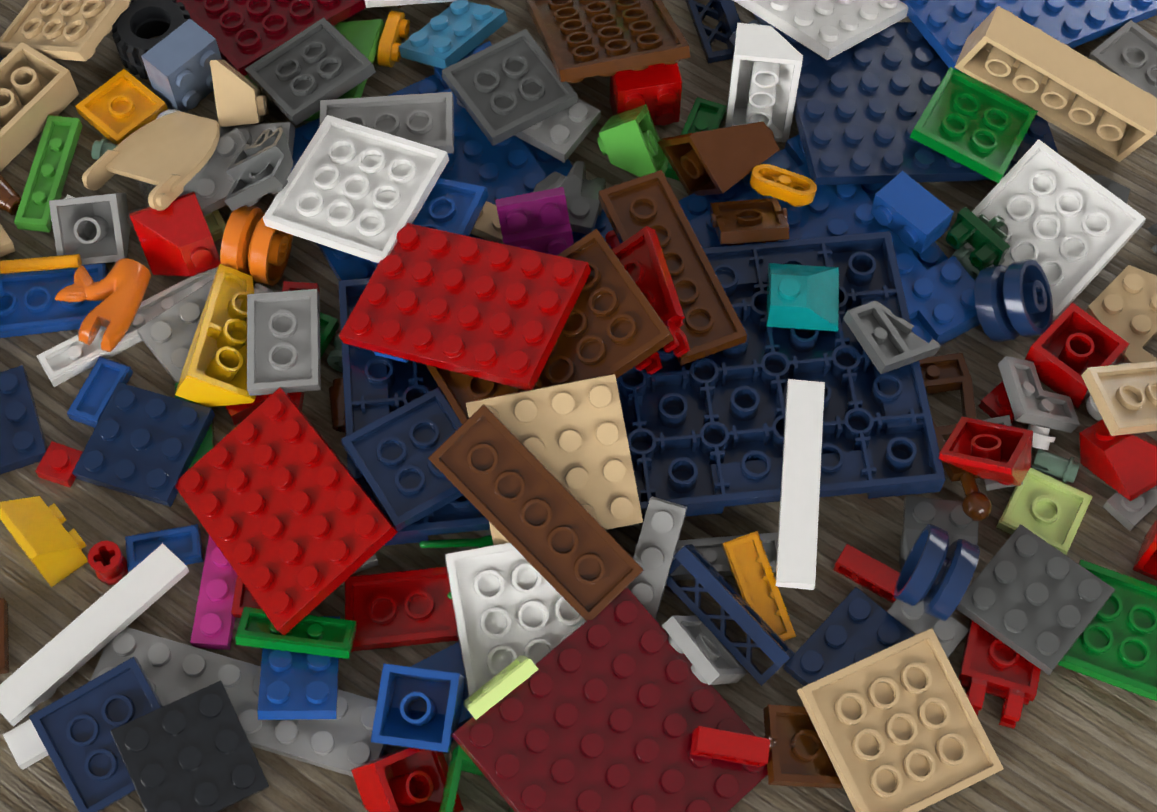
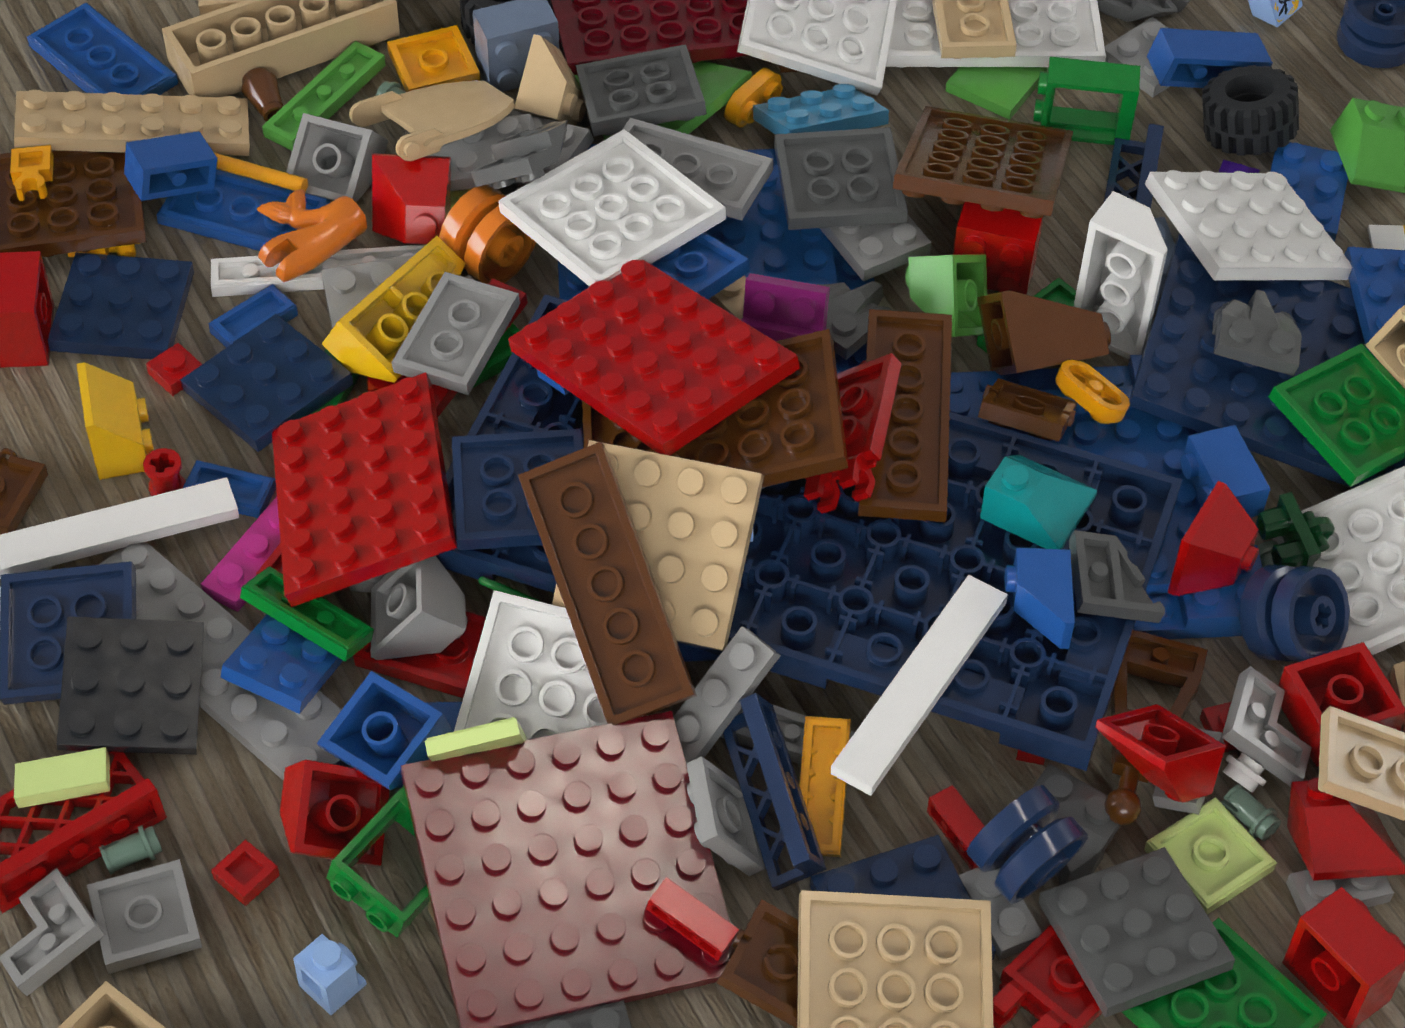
camera: 25 degrees right, 10 degrees down
none -> light grey slope [371,556,468,660]
none -> blue slope [1004,548,1075,649]
none -> red slope [1167,481,1260,596]
none -> dark grey plate [1212,290,1302,376]

